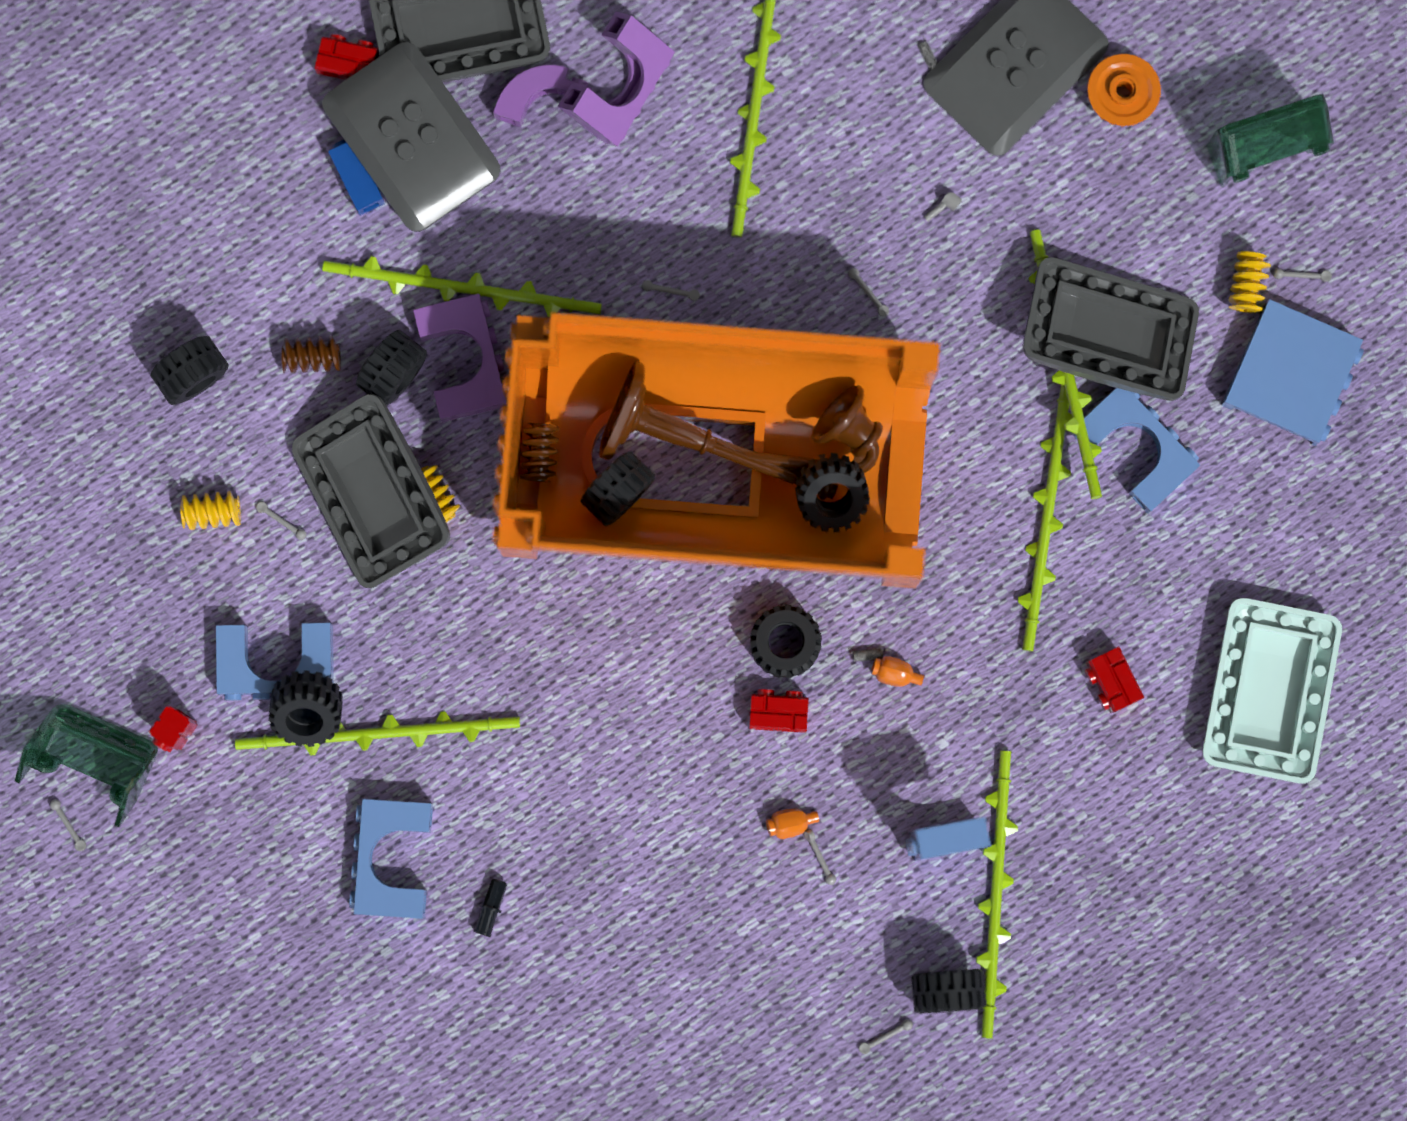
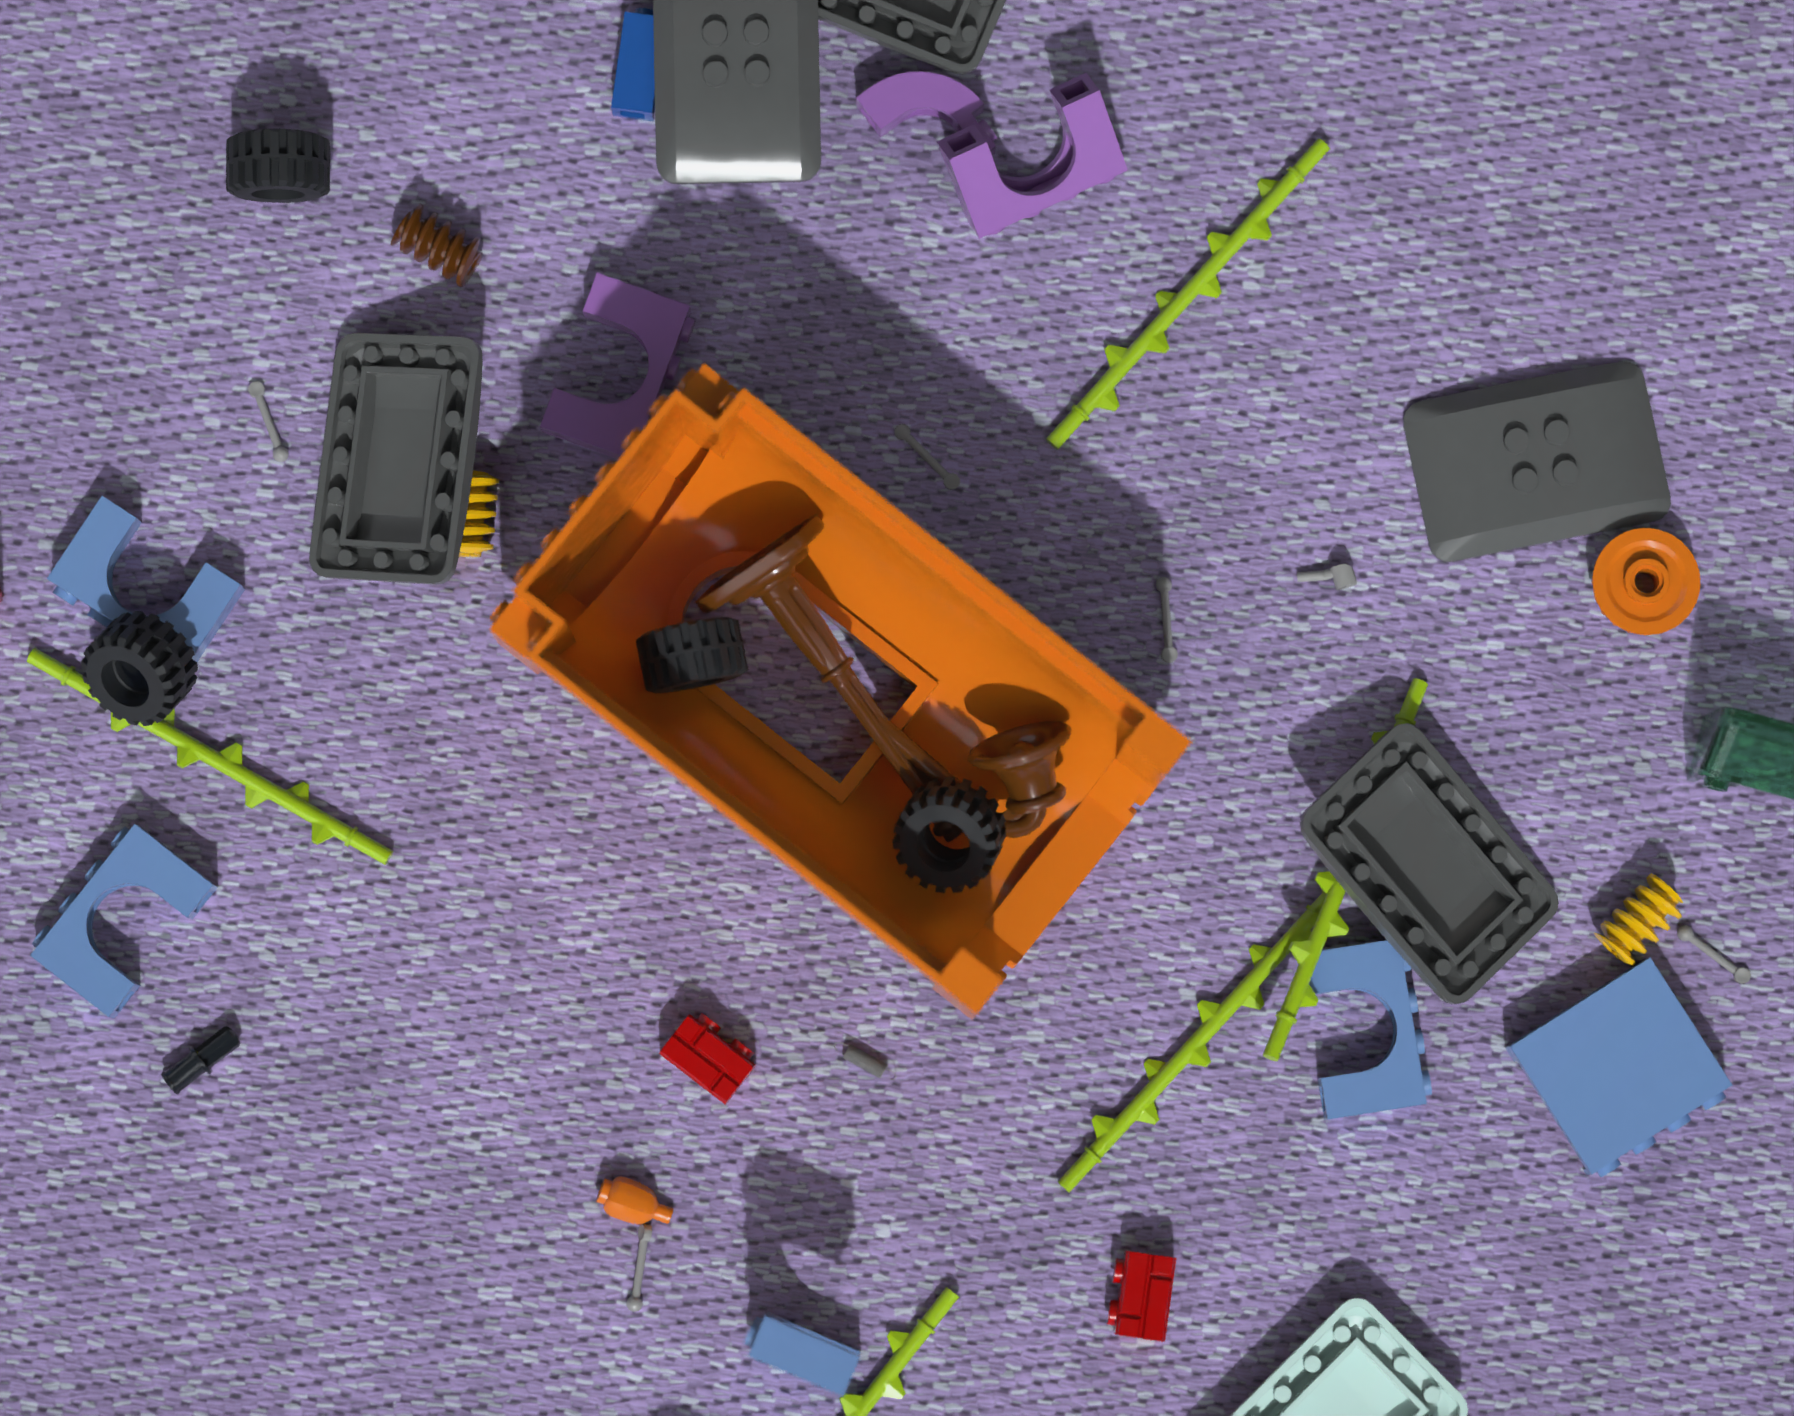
camera: 30 degrees right, 0 degrees up
yellow piece [180,491,241,530] -> none
lime plant [322,256,602,318] -> none
black tyre [356,329,427,406] -> none
reddish brown piece [520,423,560,482] -> none
black tyre [750,605,822,678] -> none
orange plant [871,656,924,687] -> none
light grey piece [918,35,938,71] -> none

